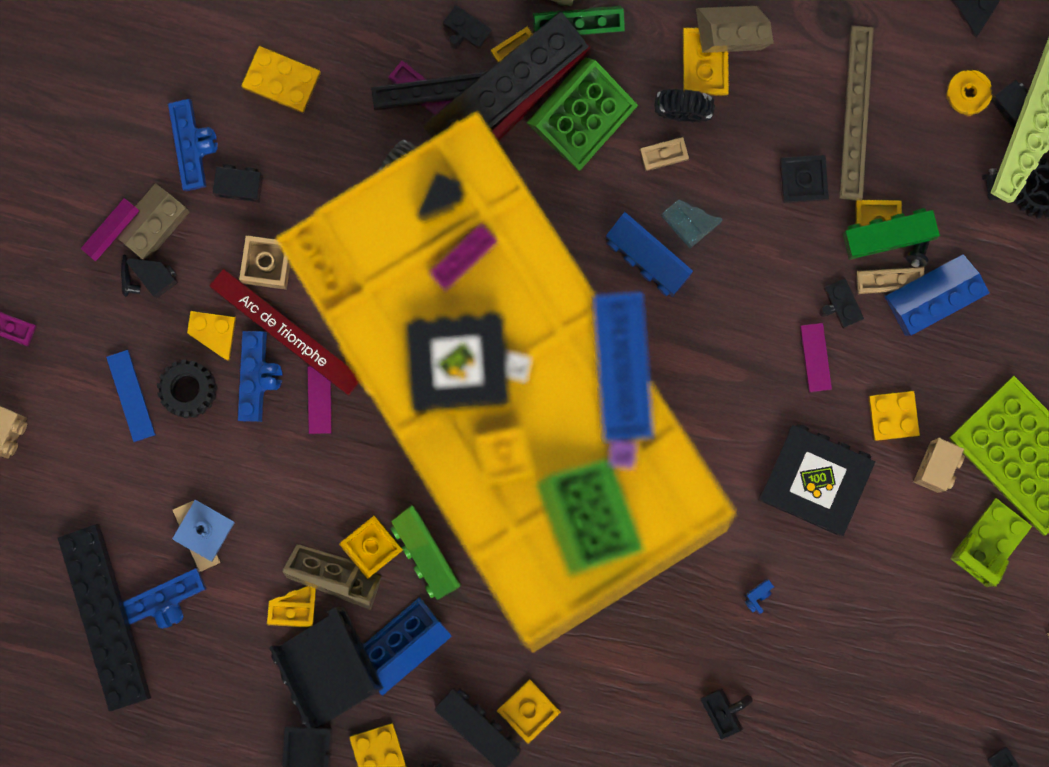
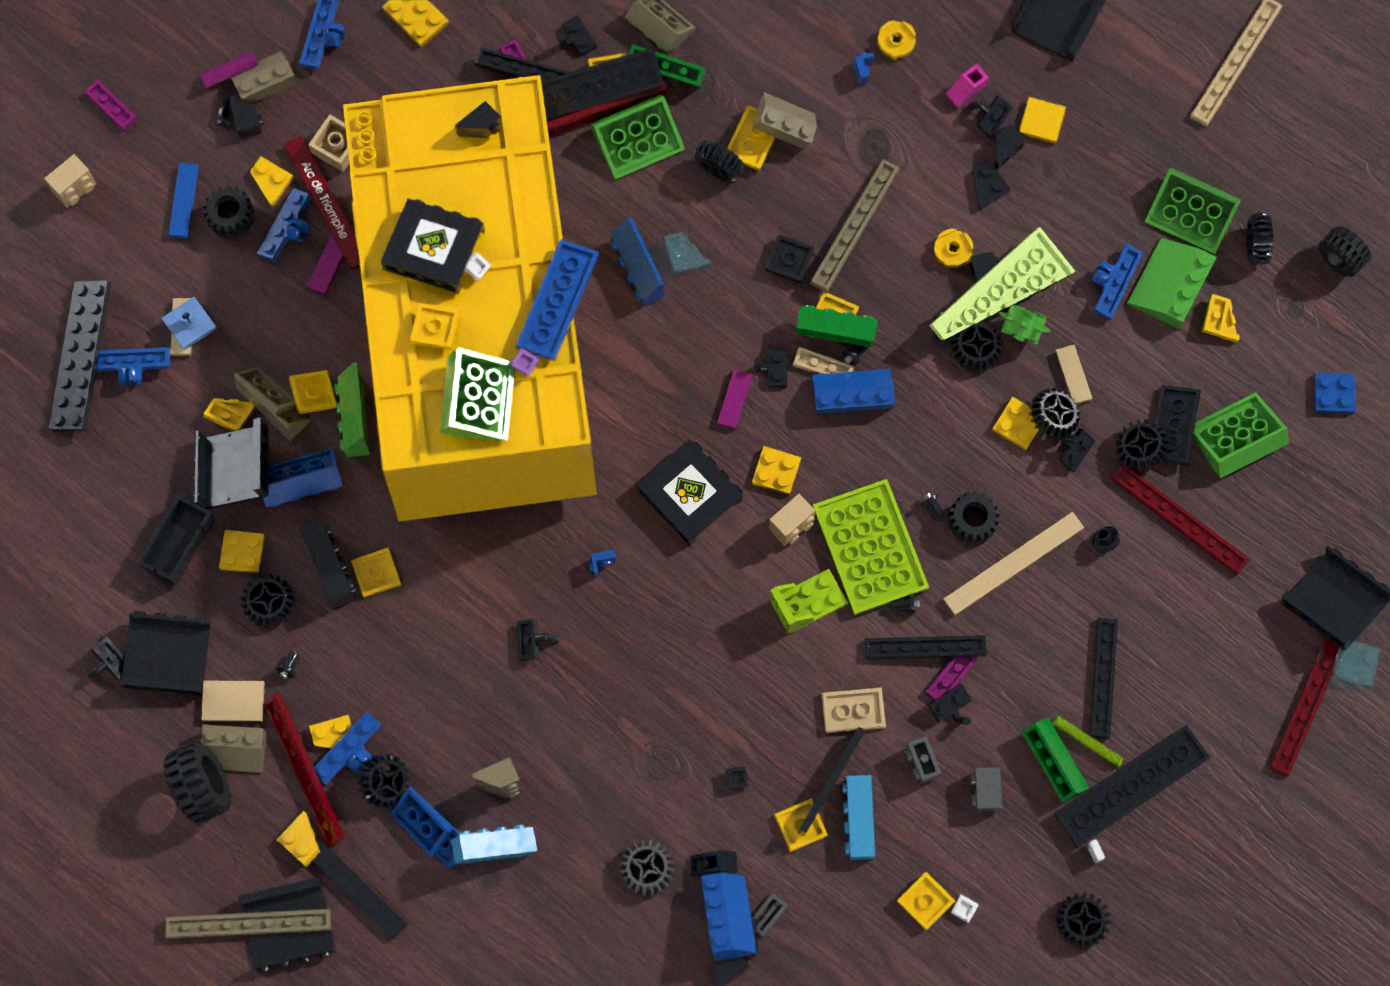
camera: 25 degrees right, 10 degrees down
black brick [213,164,263,203] -> none
magenta tile [429,224,498,292] -> none
tan plate [640,137,689,171] -> none

